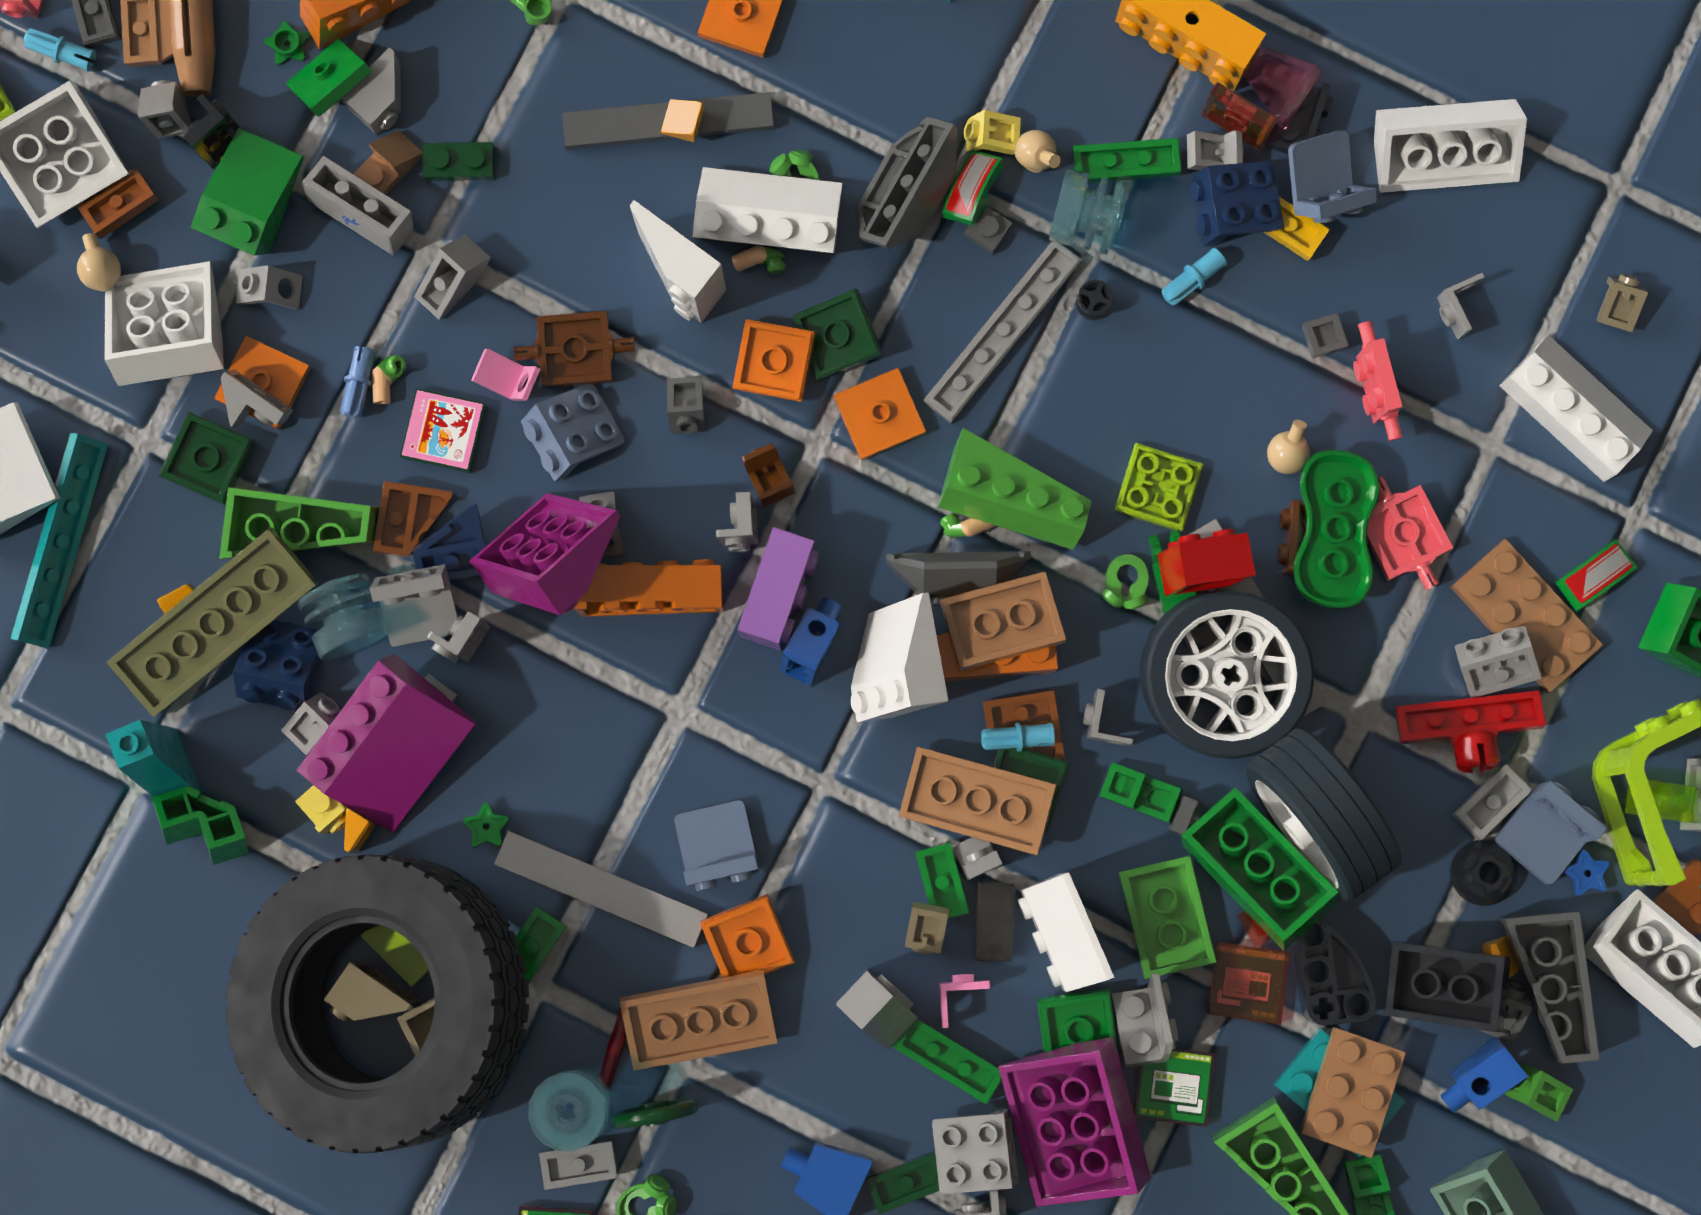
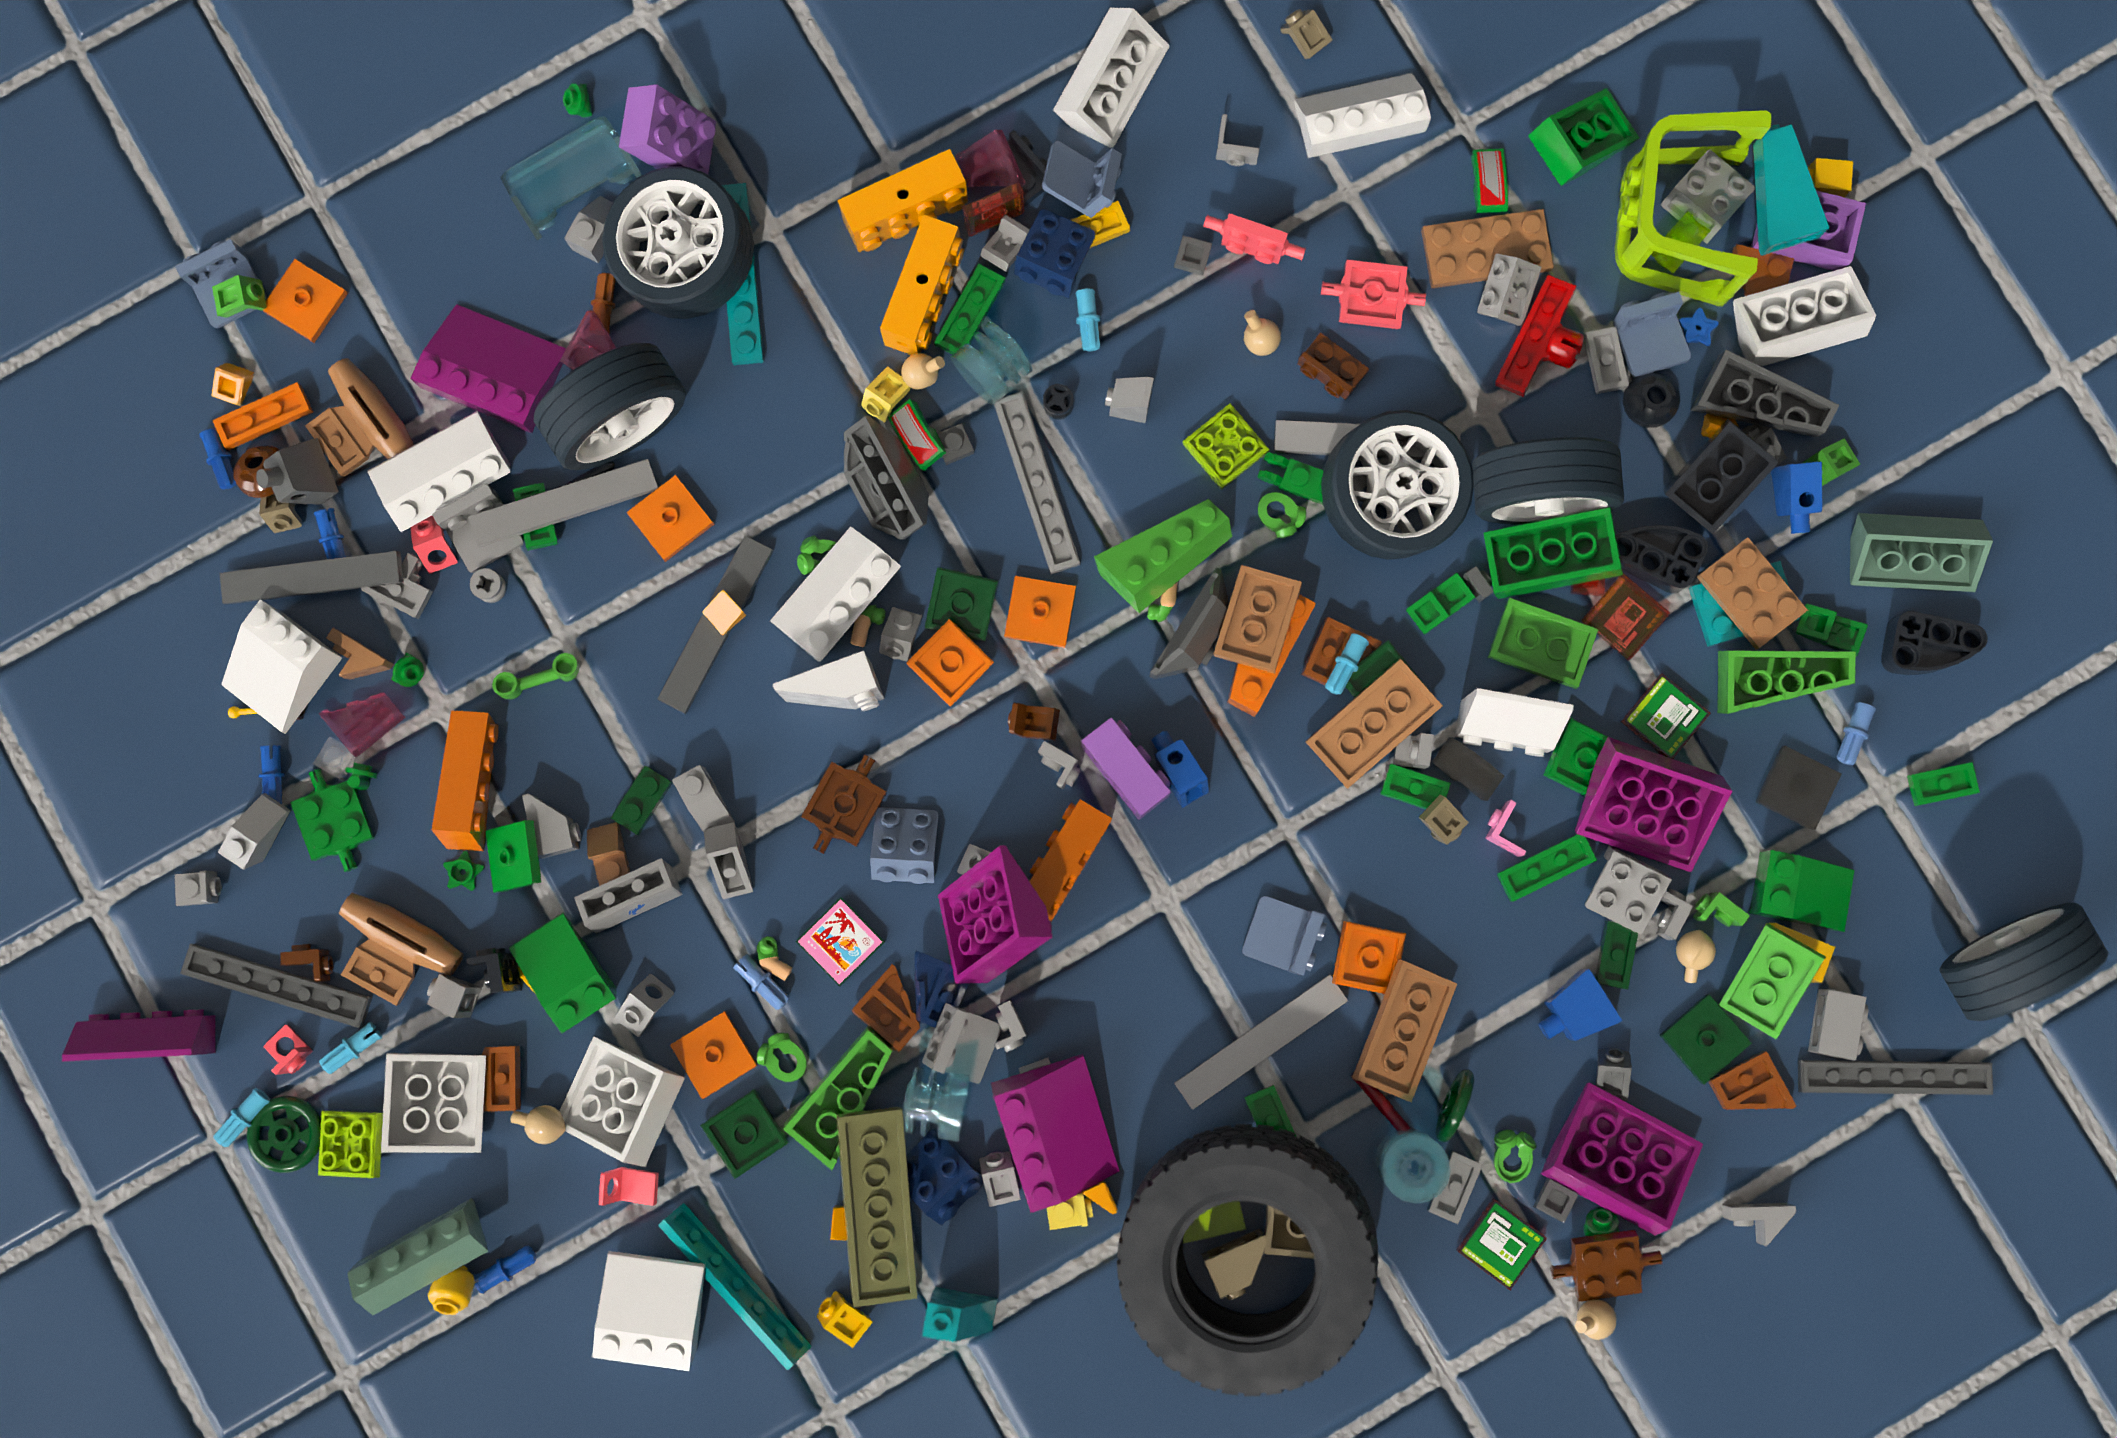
camera: 55 degrees left, 0 degrees up
green brick [152,786,248,865] -> none
light grey slope [221,369,294,427] -> none
green plate [463,802,510,848] -> none
bright pink bracket [471,349,540,401] -> none
dark grey bracket [667,376,706,434] -> none
light grey wedge [836,969,918,1050] -> none
white slope [851,592,948,722] -> none
light grey bracket [1083,689,1133,747] -> none
light grey bracket [1111,973,1178,1068] -> none
red piece [1157,529,1256,596] -> none
green plate [1293,450,1380,608] -> none
none -> coral bracket [599,1167,659,1206]
none -> light grey slope [672,765,735,832]
none -> bright green piece [757,1032,807,1082]
none -> yellow bracket [816,1291,873,1348]
none -> light grey bracket [879,607,922,661]
none -> light orange brick [880,214,964,355]
none -> light grey slope [1105,377,1154,423]

